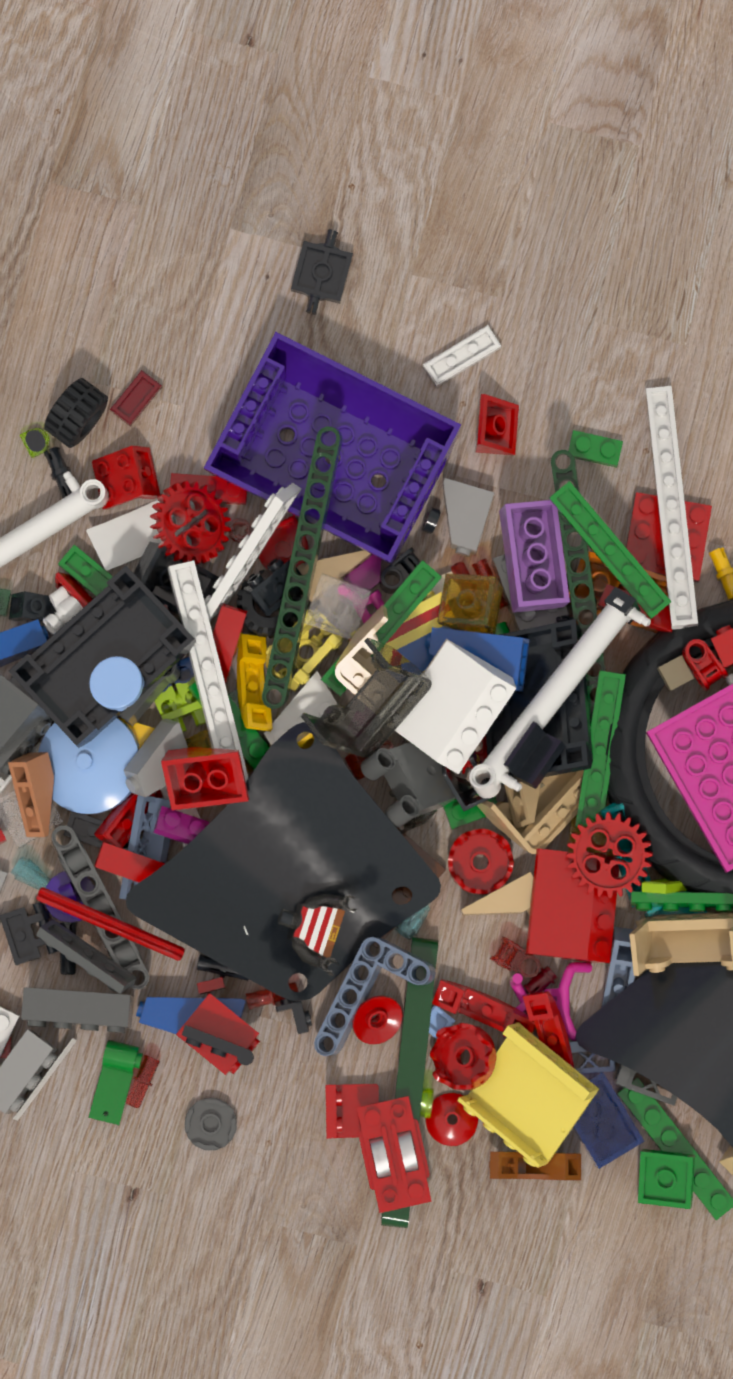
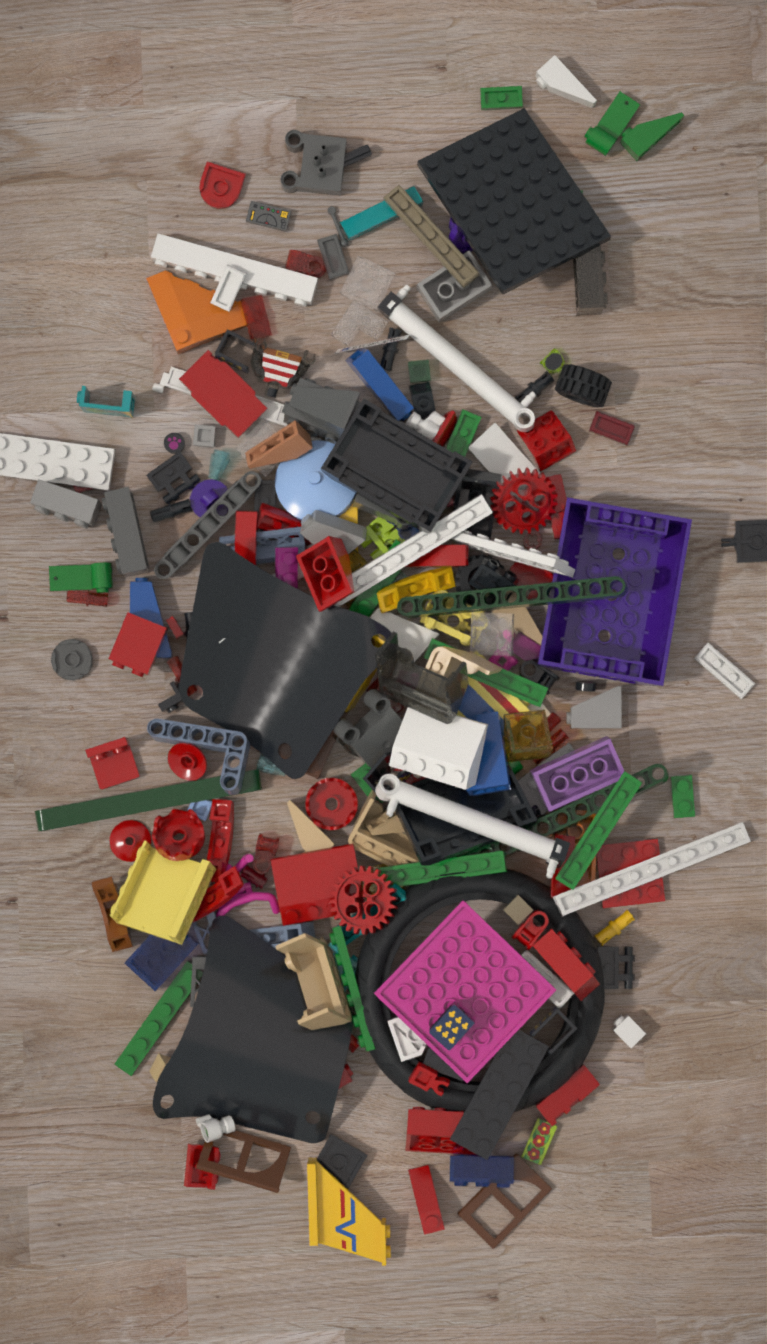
camera: 75 degrees right, 5 degrees up
white sticker [13,1038,77,1121] -> none
red axle [36,887,185,961] -> none
dark grey plate [36,919,137,994] -> none
light blue tile [90,656,145,711] -> none
black plate [182,1025,254,1065] -> none
torso [277,894,359,976] -> none
red piece [357,1096,432,1213] -> none
clear neon green tile [420,1087,434,1118] -> none
red slope [475,394,519,455] -> none
black panel [503,721,565,789] -> none
green plate [638,1149,695,1209] -> none
lime tile [642,878,688,894] -> none

